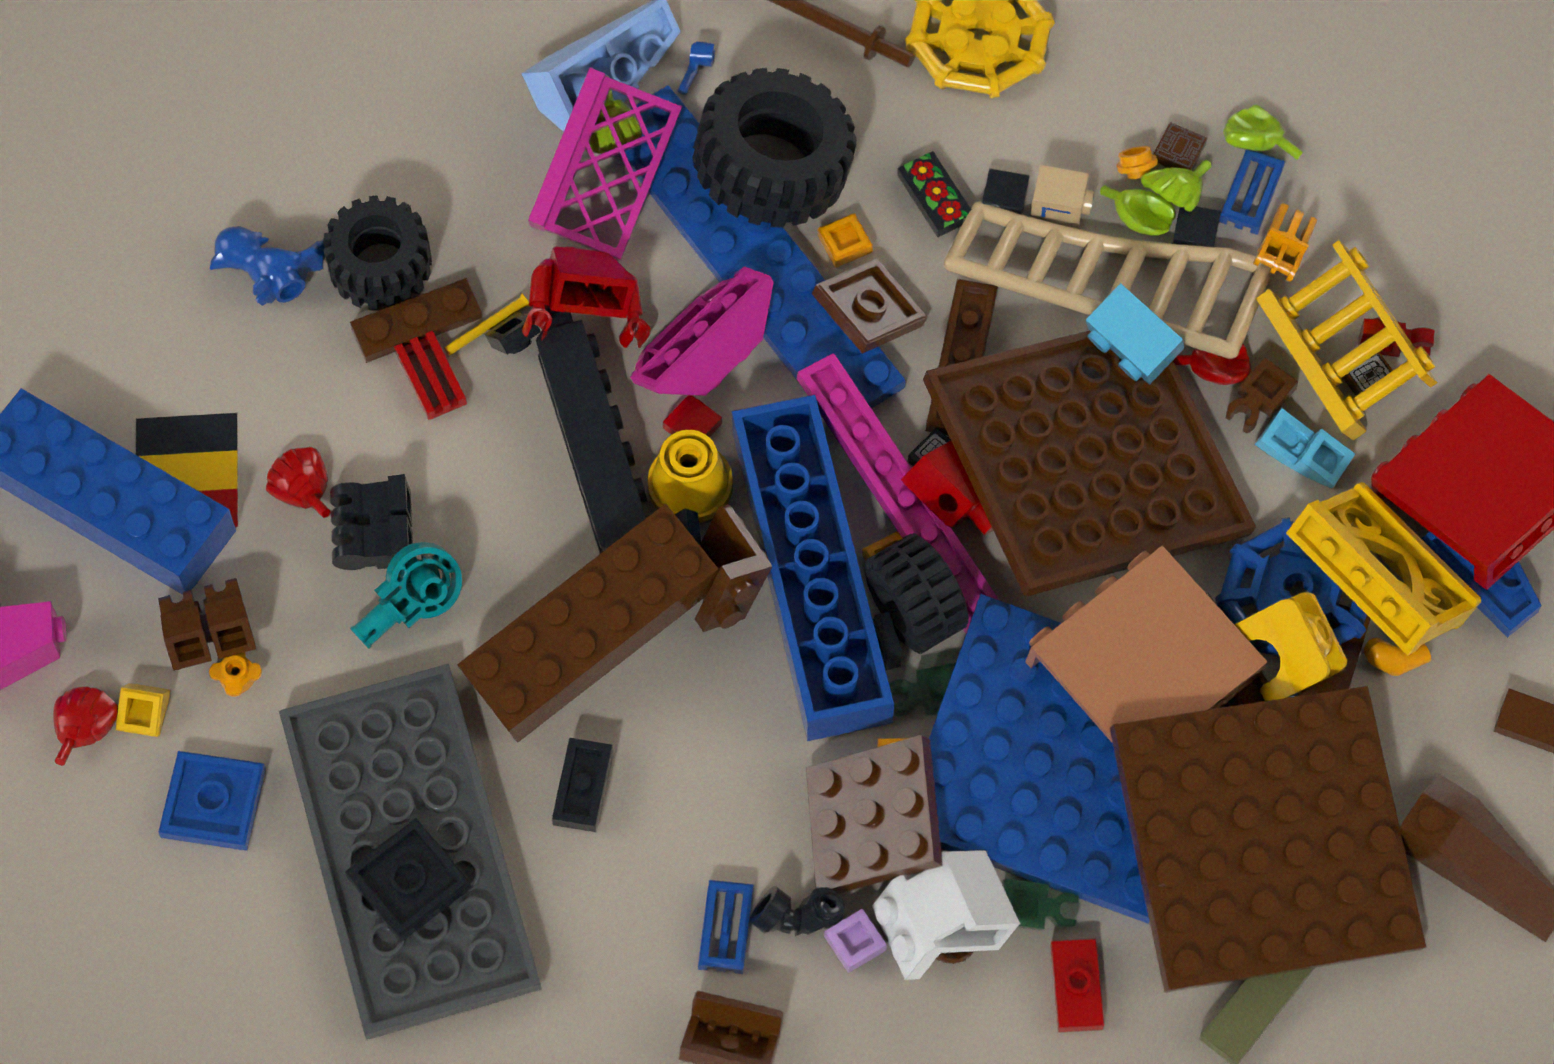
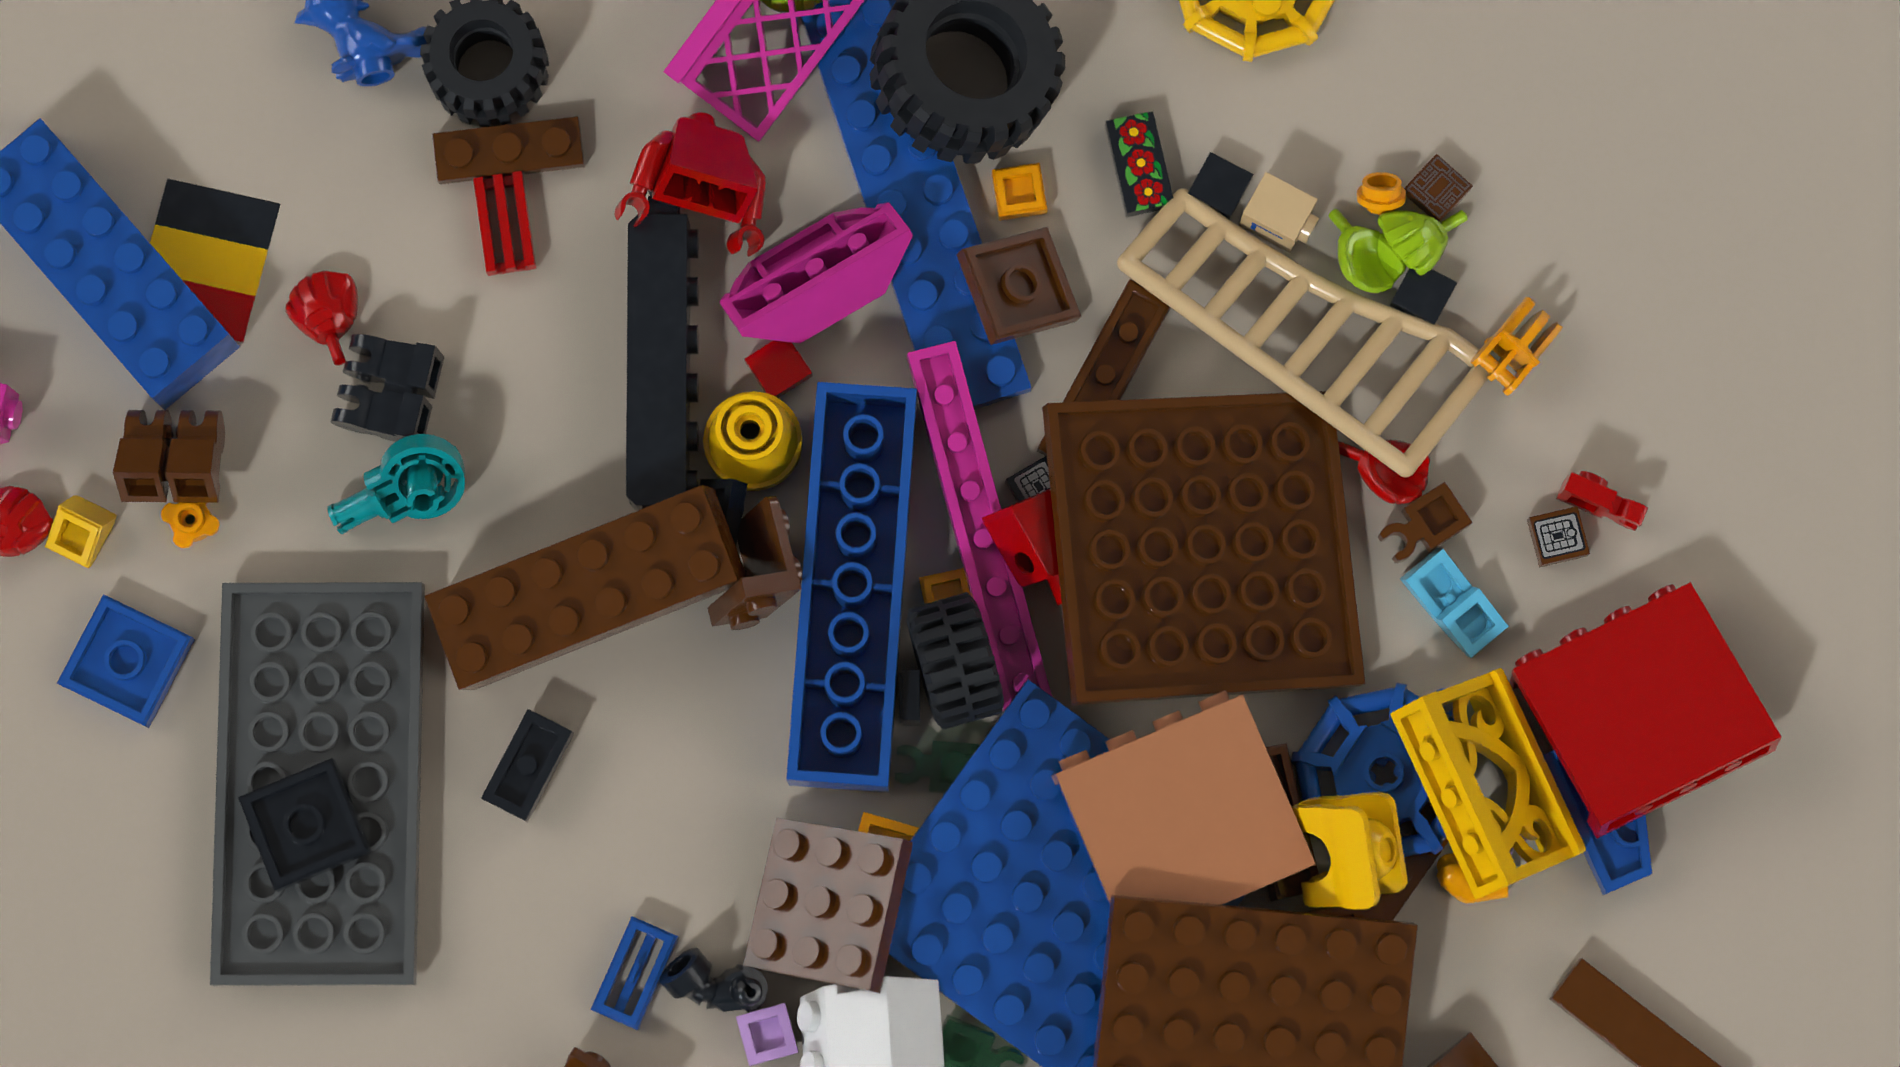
camera: 15 degrees right, 15 degrees up
yellow piece [444,294,529,356] -> none
black plate [484,312,541,355] -> none
medium azure piece [1086,283,1184,385] -> none
blue tile [1219,150,1285,235] -> none
lime piece [1223,104,1303,160] -> none
yellow fence [1256,240,1437,441] -> none

